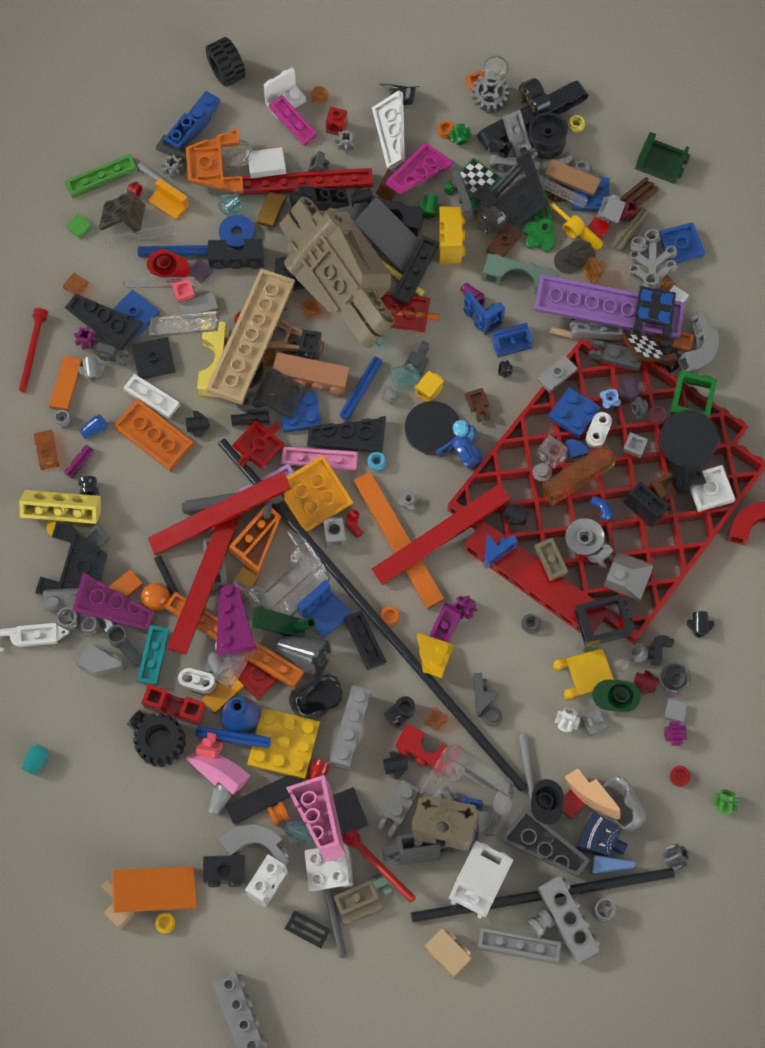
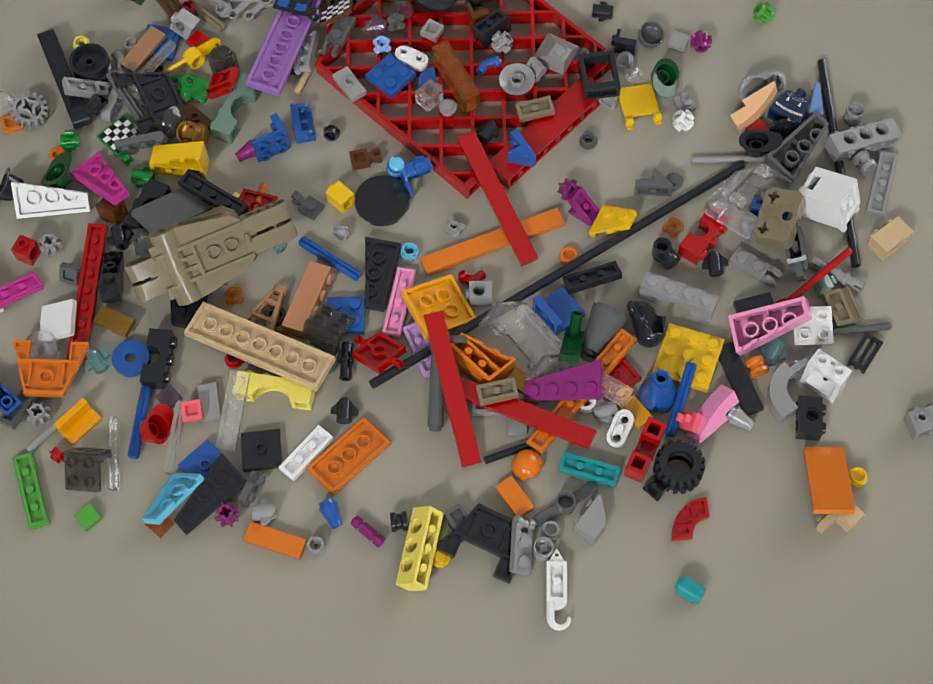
camera: 80 degrees left, 5 degrees down
red piece [19,308,49,392] -> none
clear orange plate [34,430,60,470] -> none
magenta wing [72,572,154,631] -> none
black bracket [298,330,322,360] -> none
red cone [308,758,331,780] -> none
clear light blue bracket [390,364,420,388] -> none
black animal [518,78,552,115] -> none
clear orange tile [582,257,607,283] -> none
dark red piece [633,670,659,695] -> none
dark grey gear [663,843,689,870] -> none
red tile [669,766,690,787] -> none
none -> dark green piece [41,152,72,189]
none -> medium azure wing [142,473,205,525]
none -> pearl gold wheel [176,121,210,144]
none -> red plate [206,66,239,100]
none -> dark tan plate [476,377,519,406]
none -> light grey gear [491,31,513,54]
none -> red tile [671,497,710,541]
none -> black gear [768,117,798,138]
none -> light grey pin [810,256,866,293]

